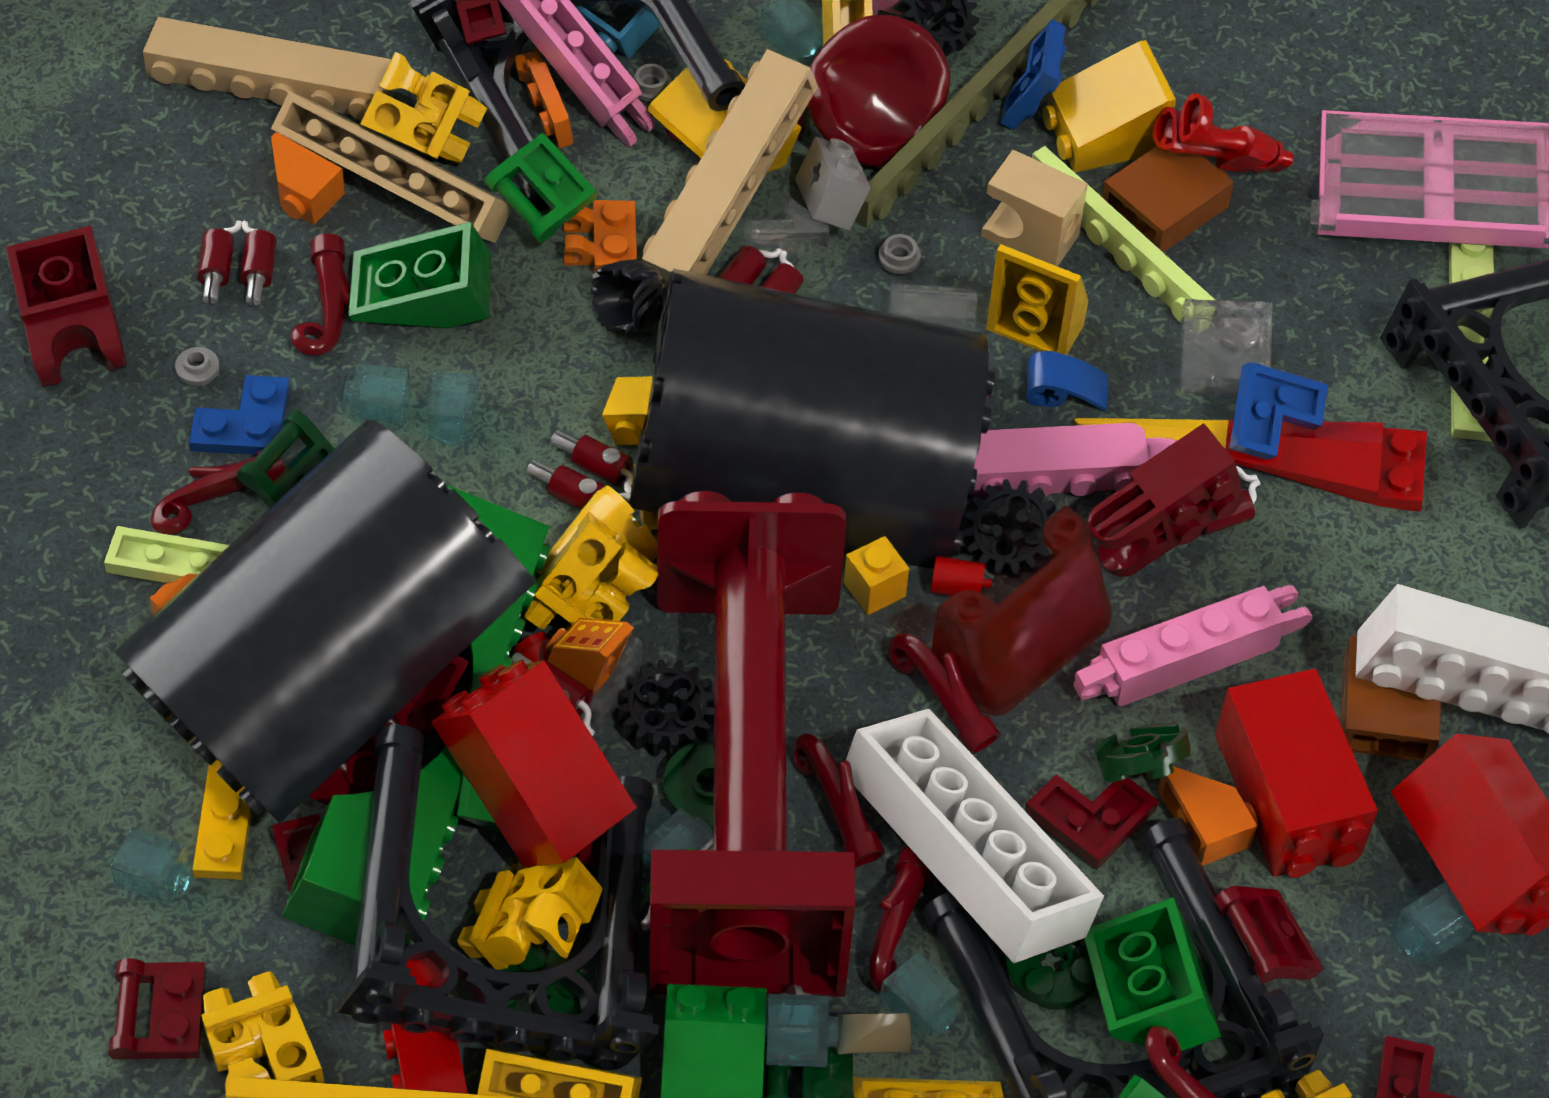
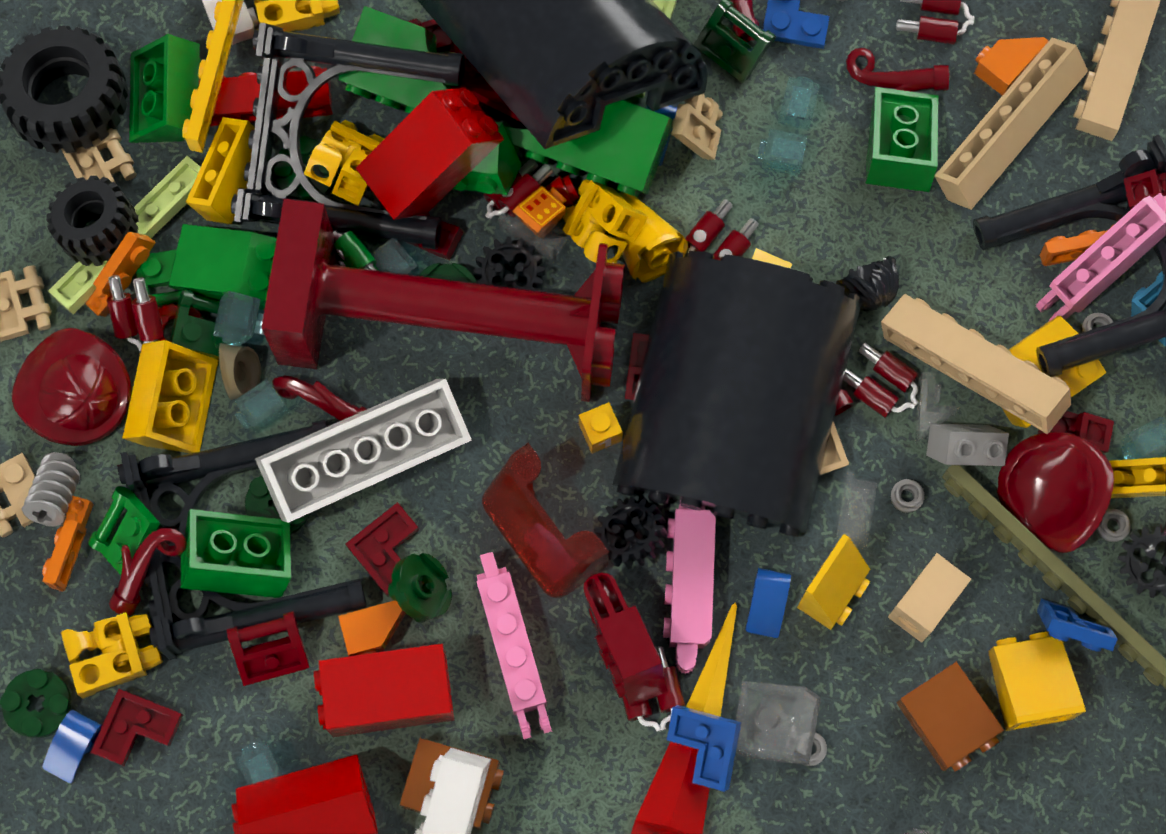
camera: 100 degrees right, 20 degrees up
yellow hips [360,52,487,163] -> none
green plate [484,132,597,243] -> none
orange plate [564,200,637,273] -> none
dark red plant [791,733,885,868] -> none
dark red plant [888,633,1001,755] -> none
red piece [931,556,992,601] -> none
yellowish green plate [1032,146,1216,333] -> none
red piece [1153,93,1294,173] -> none

